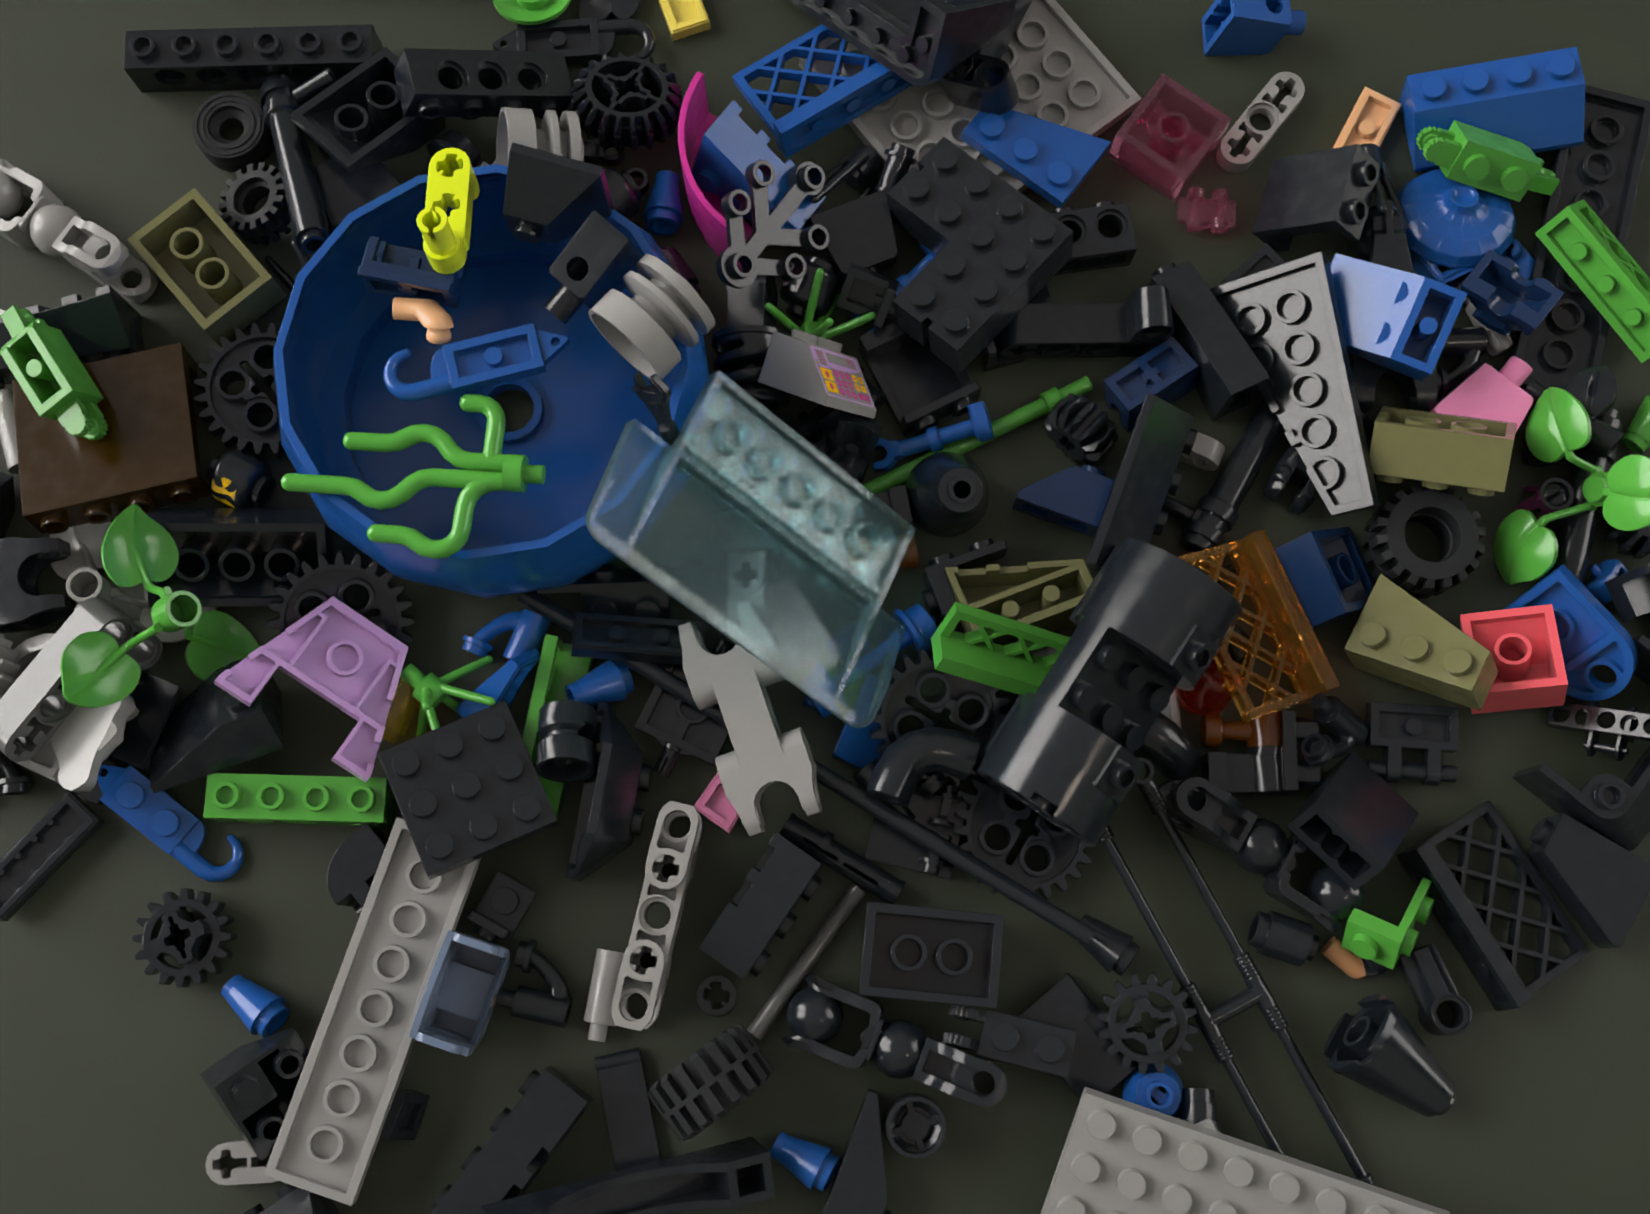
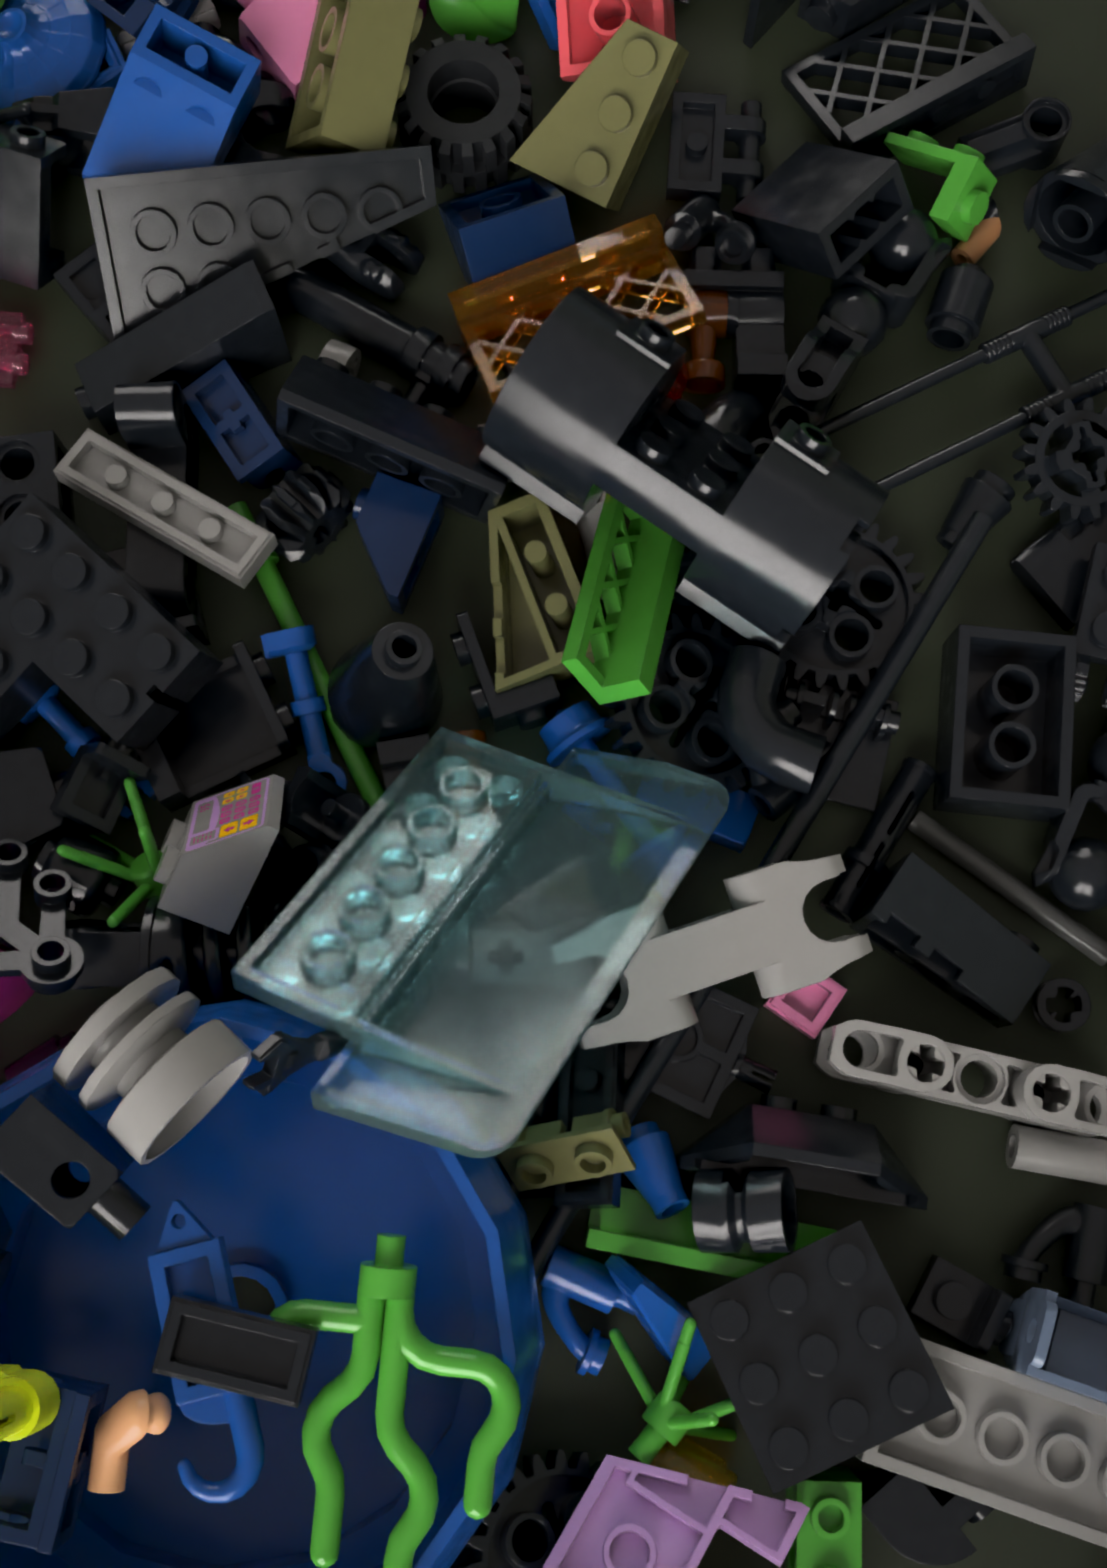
camera: 90 degrees left, 0 degrees up
none -> light grey tile [53,428,278,589]
none -> black tile [152,1293,320,1408]
none -> olive hinge [494,1108,636,1192]

